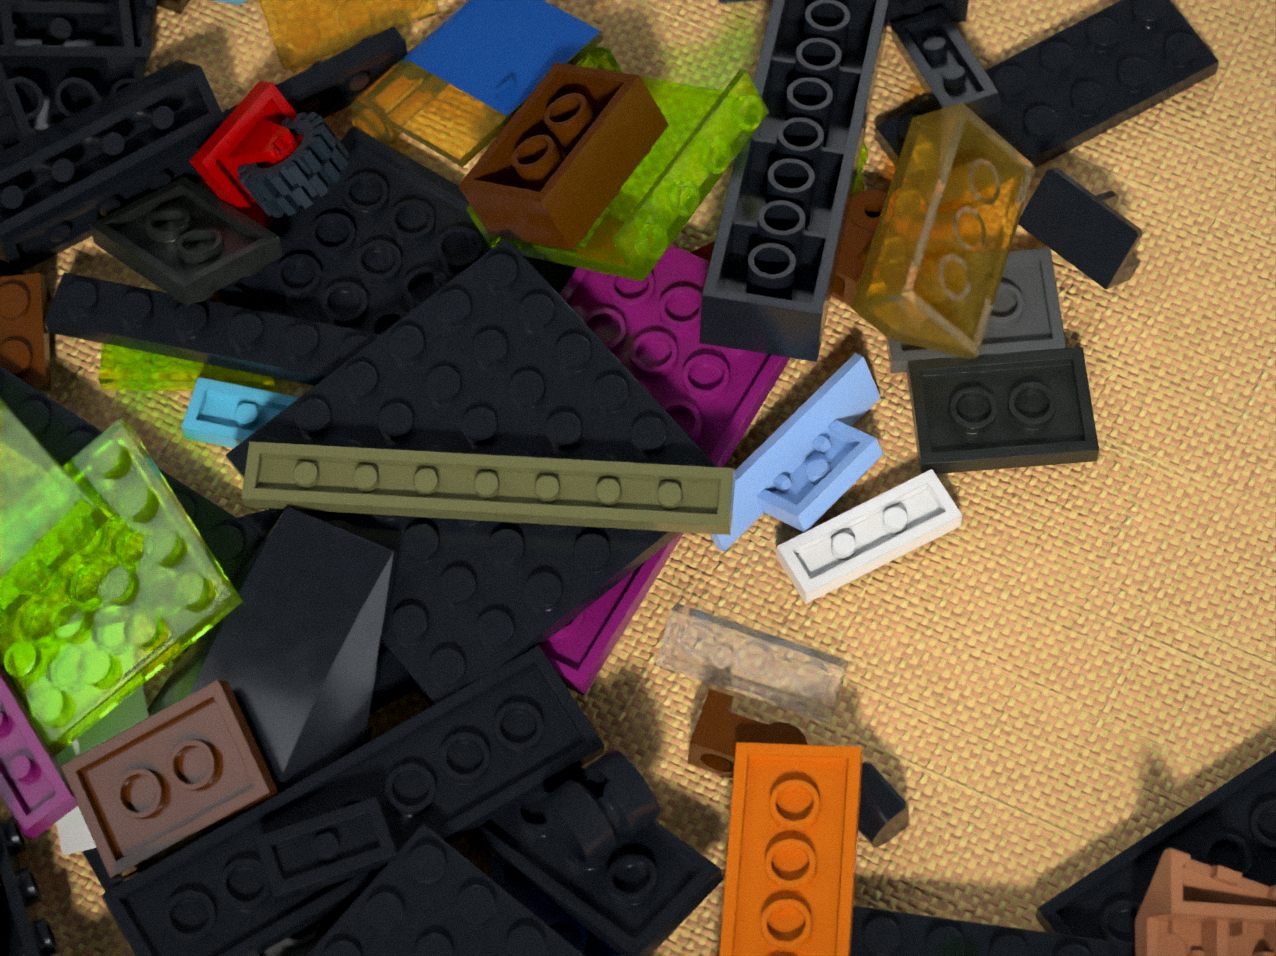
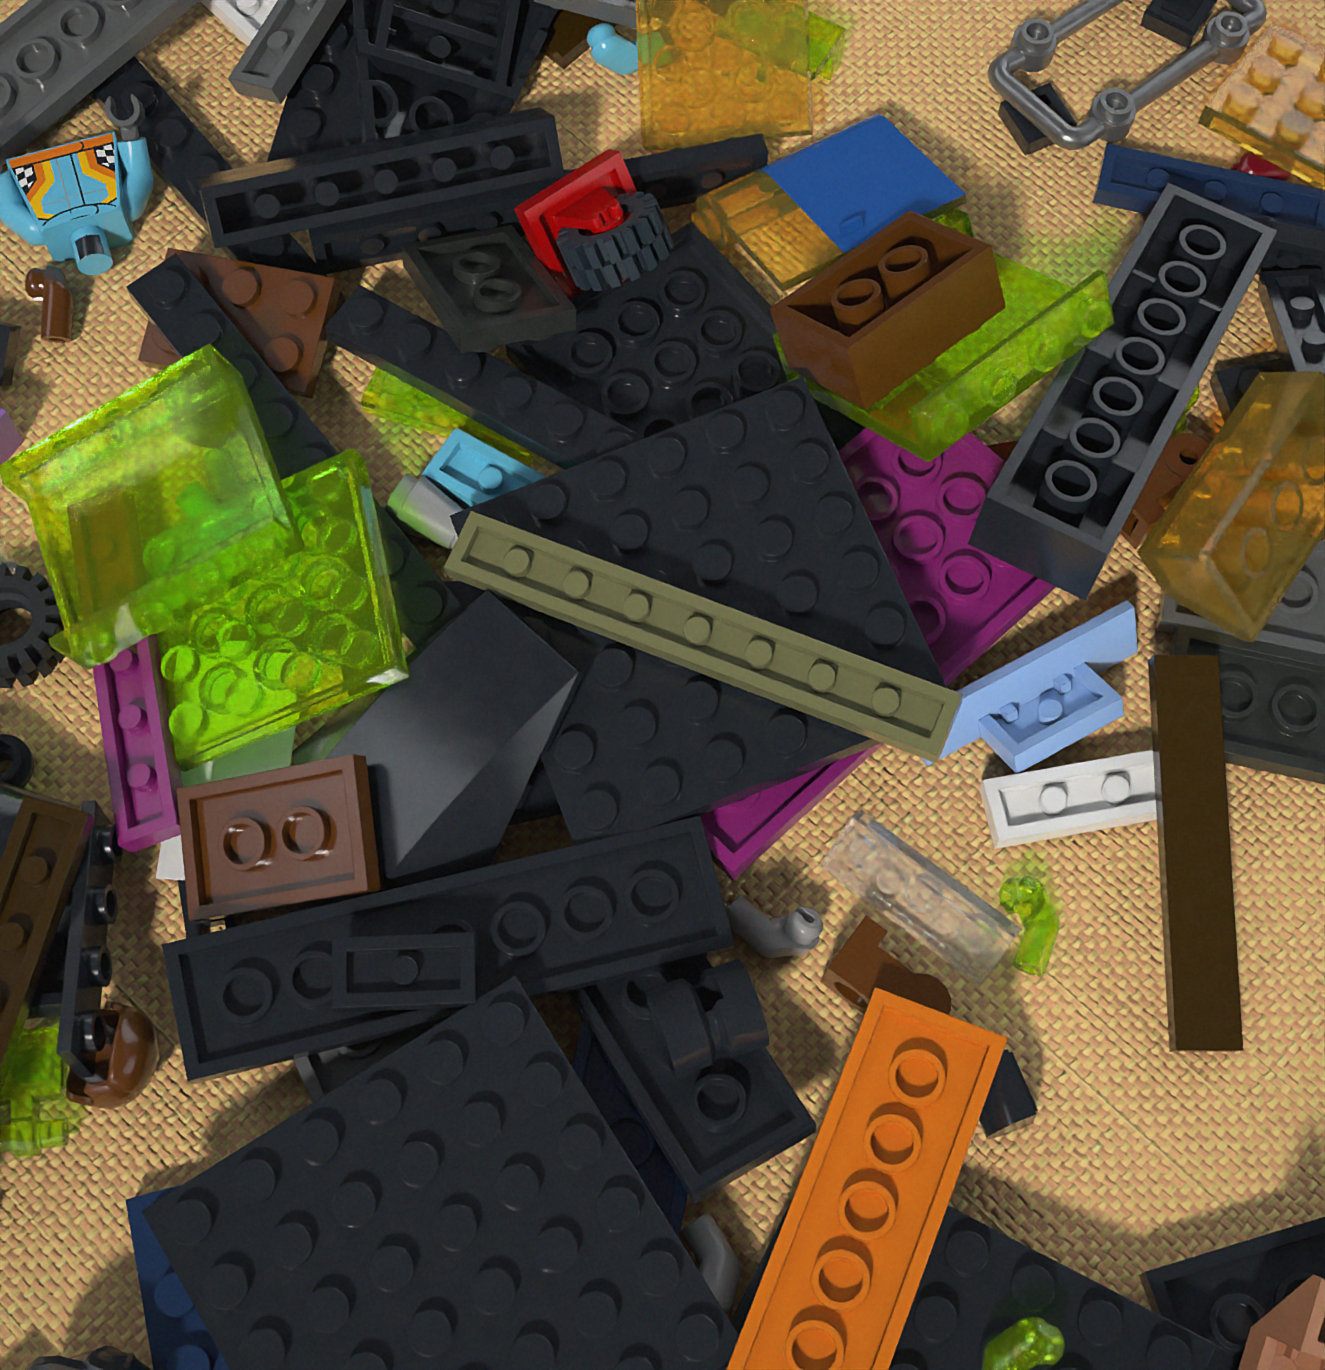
camera: 15 degrees right, 5 degrees up
none -> light grey cone [384,474,463,549]
none -> light grey arm [726,895,823,958]
none -> clear neon green arm [999,876,1060,976]
none -> dark brown tile [1148,655,1243,1052]

